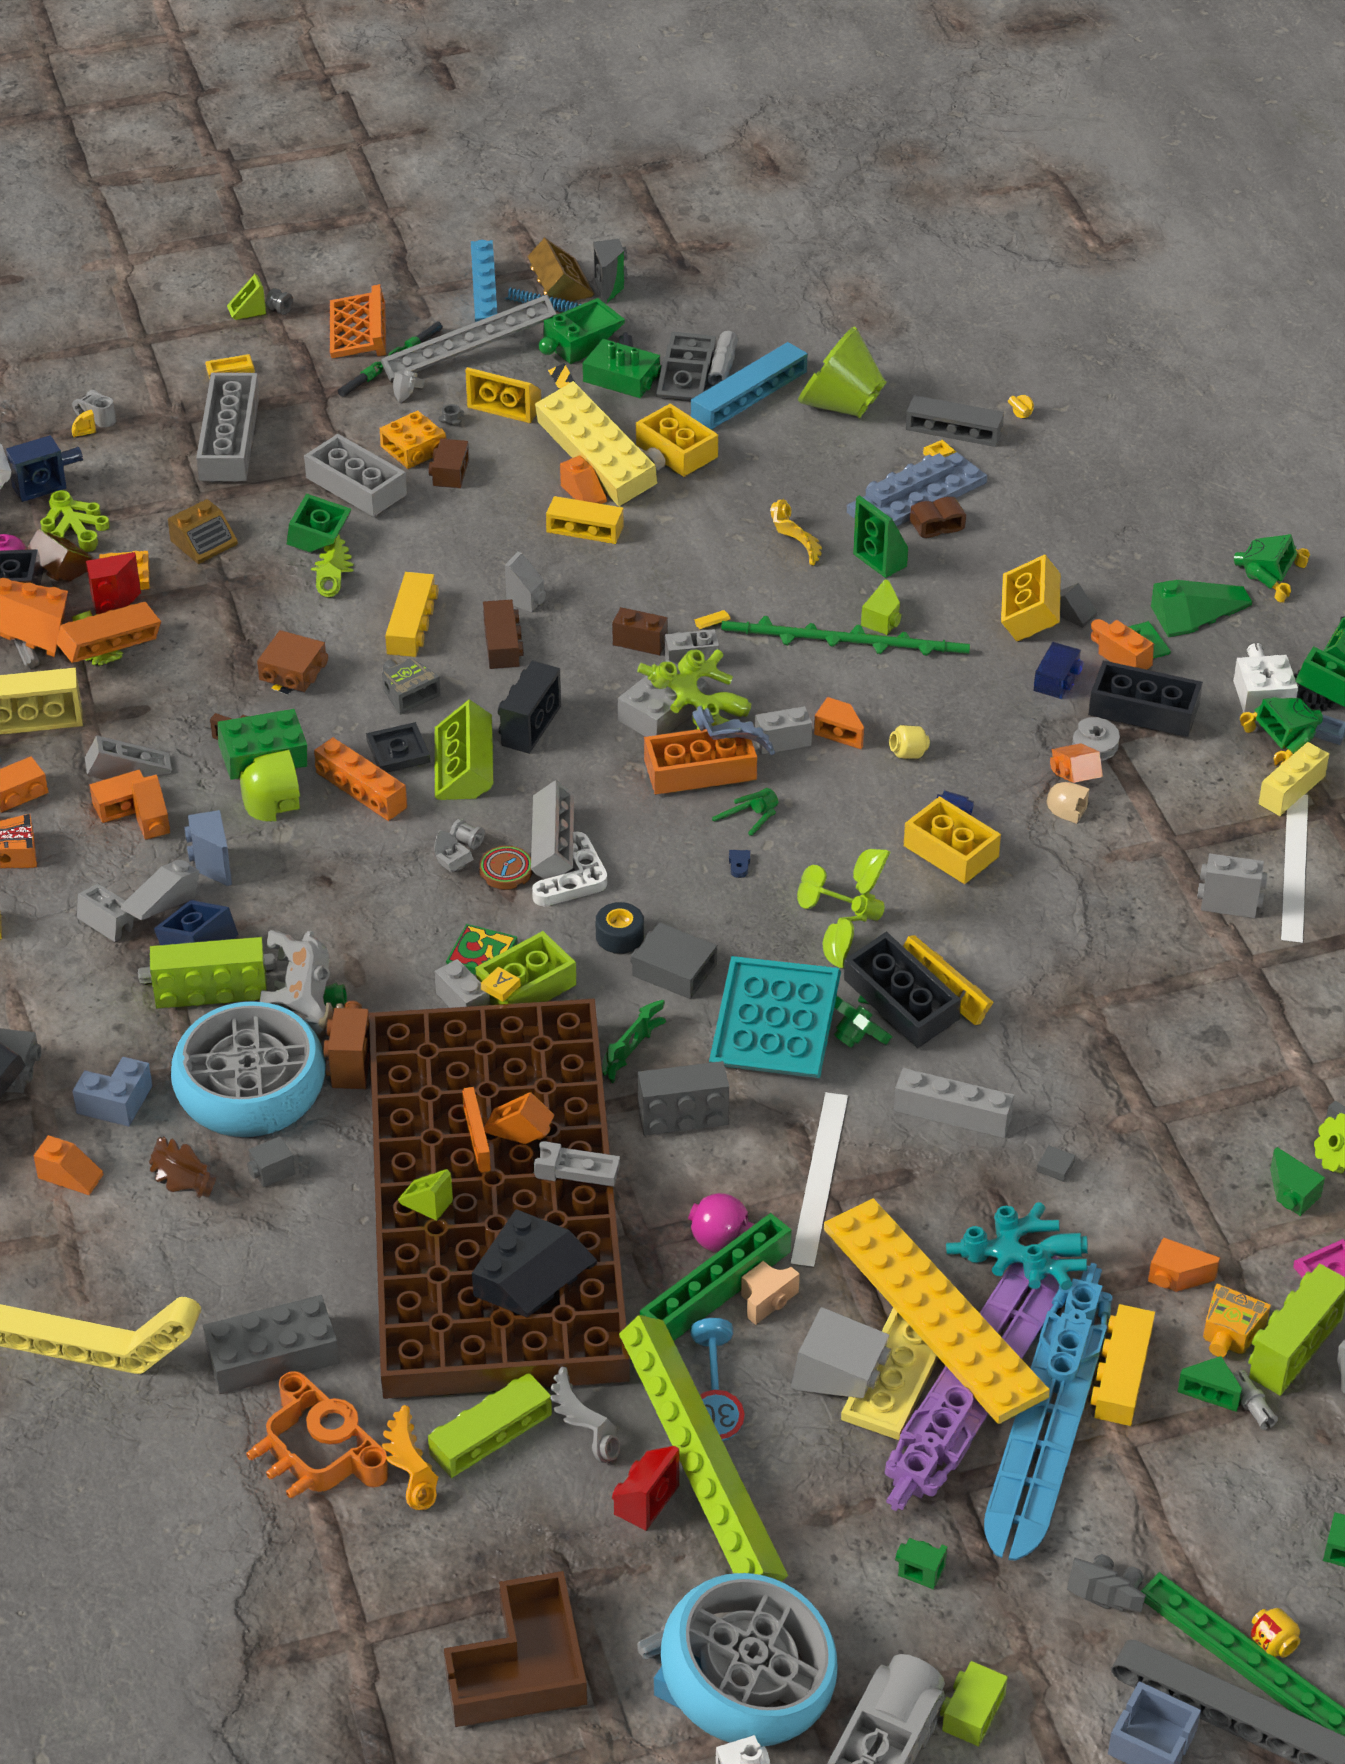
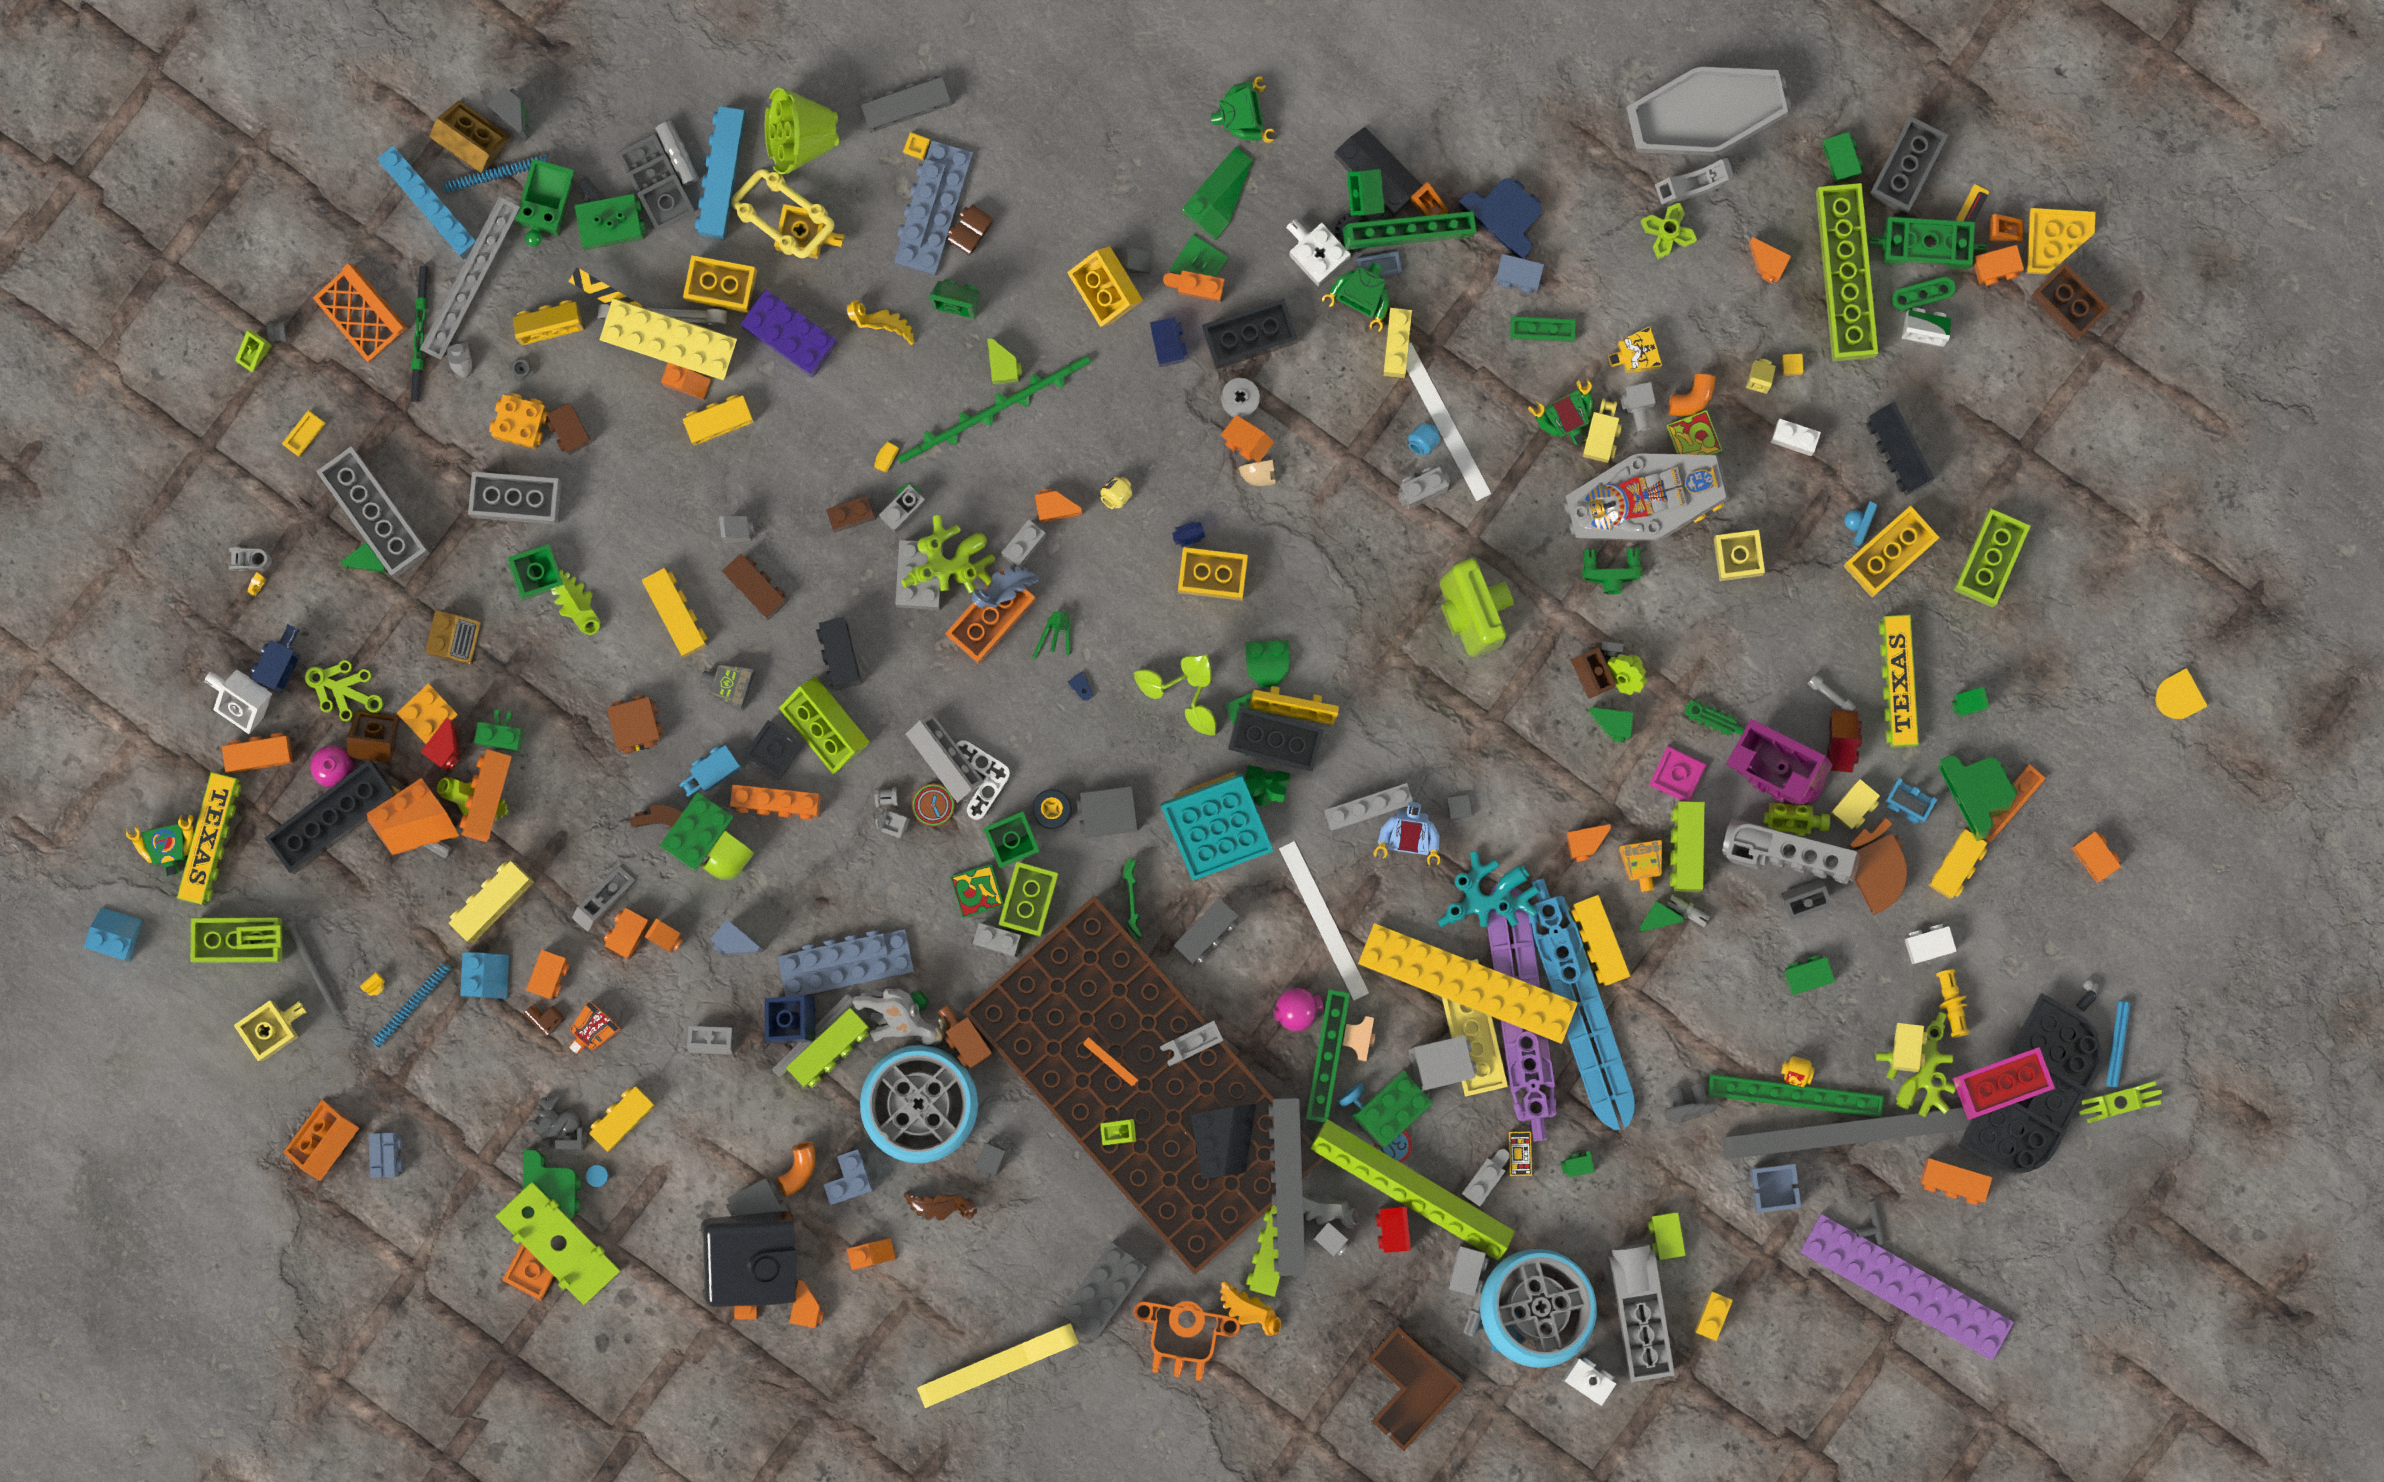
camera: 30 degrees left, 40 degrees up
light grey slope [121,860,200,920] -> none
yellow tile [481,967,521,1002] -> none
orange slope [484,1092,554,1144] -> none
yellow plate [1008,395,1034,418] -> none
none -> green slope [341,542,387,573]
none -> green brick [474,710,524,752]
none -> dark azure brick [680,745,742,797]
none -> light yellow bar [731,169,835,258]
none -> dark purple brick [741,290,837,378]
none -> yellow brick [774,204,845,259]
none -> sand blue plate [777,929,914,997]
none -> orange cylinder [777,1141,816,1197]
none -> green slope [983,811,1040,868]
none -> green slope [1245,640,1290,687]
none -> dark grey brick [1268,1098,1305,1276]
none -> light grey piece [1314,1223,1348,1256]
none -> green brick [1351,1071,1433,1148]
none -> torso [1373,802,1441,866]
none -> dark azure head [1408,423,1440,455]
none -> lime piece [1440,557,1514,657]
none -> light grey brick [1447,1246,1488,1296]
none -> light grey brick [1461,1149,1509,1207]
none -> tile [1509,1132,1532,1176]
none -> reddish brown brick [1570,647,1617,699]

